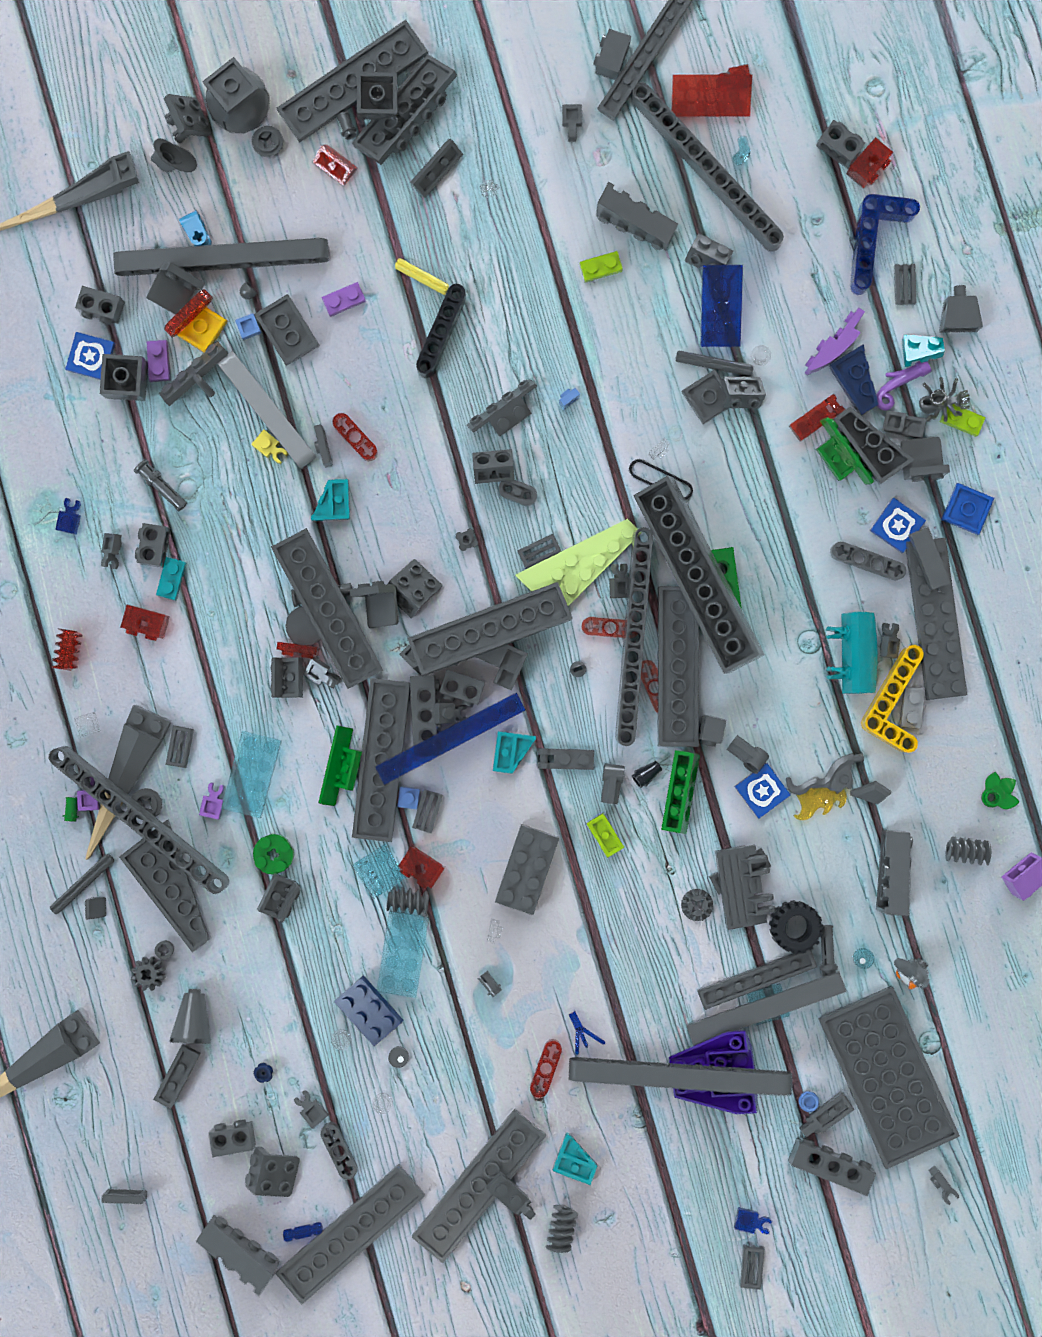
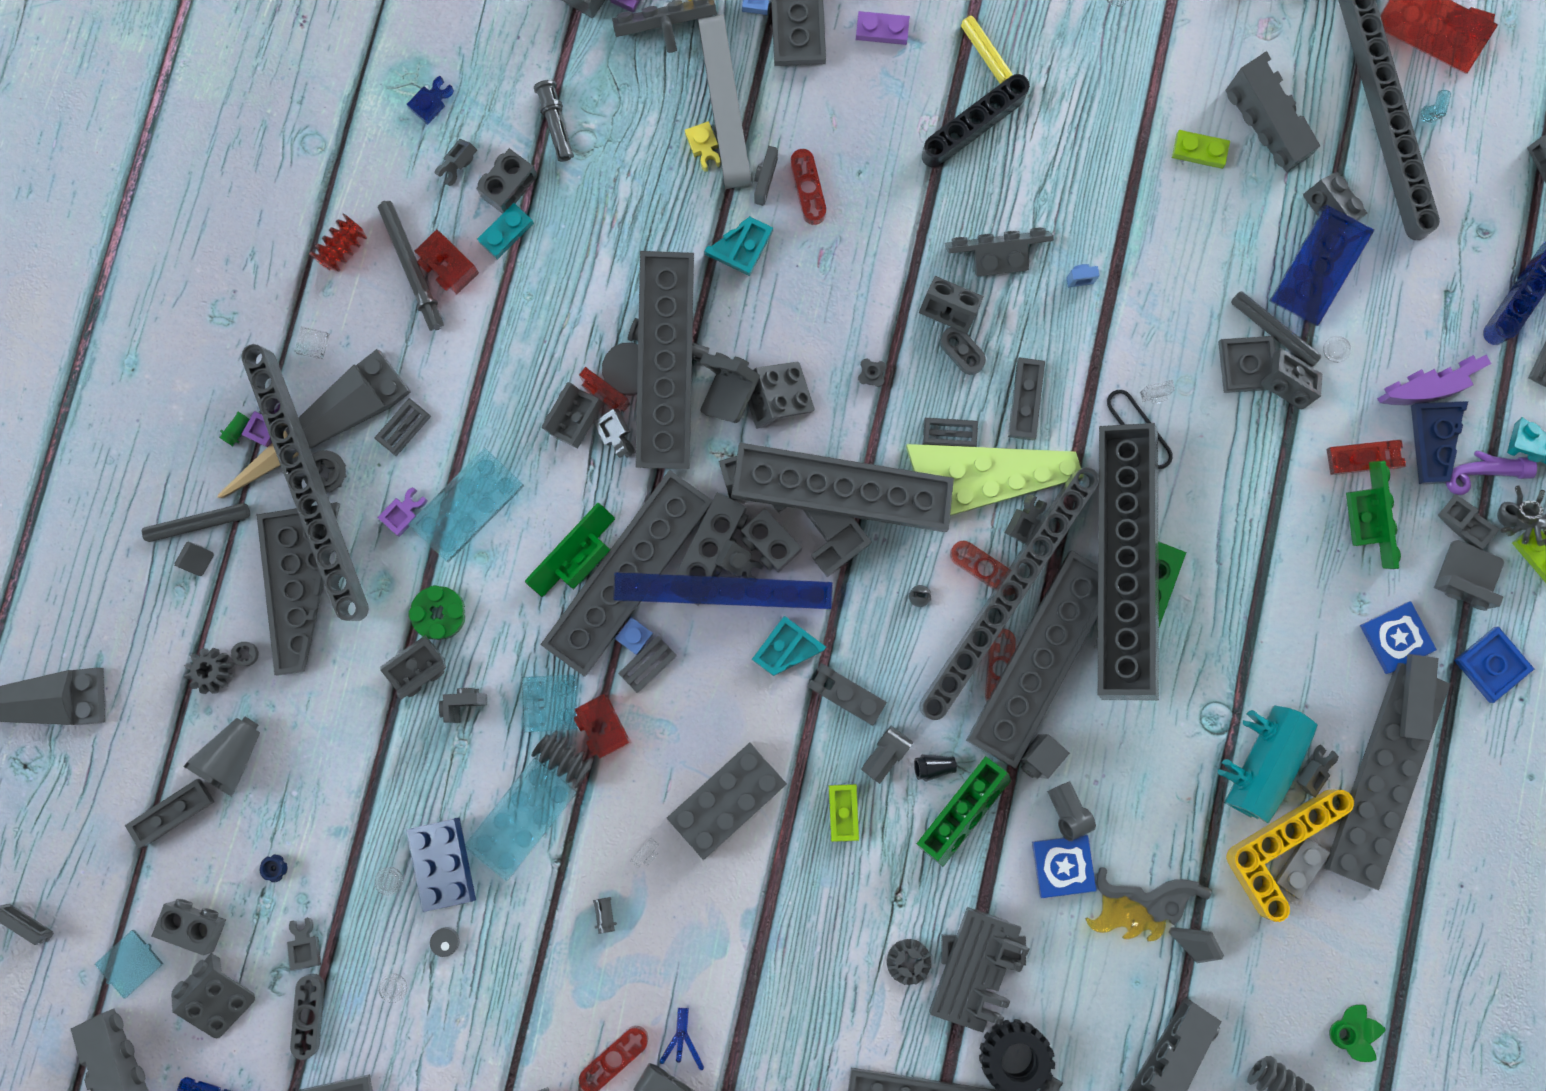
camera: 25 degrees right, 5 degrees down
dark grey beam [830,541,906,581] -> none
dark grey wedge [833,407,915,485] -> none
none -> clear light blue piece [94,930,164,999]
none -> dark grey axle [378,201,444,331]
none -> dark grey bracket [439,688,487,723]
none -> dark grey plate [1008,357,1045,441]

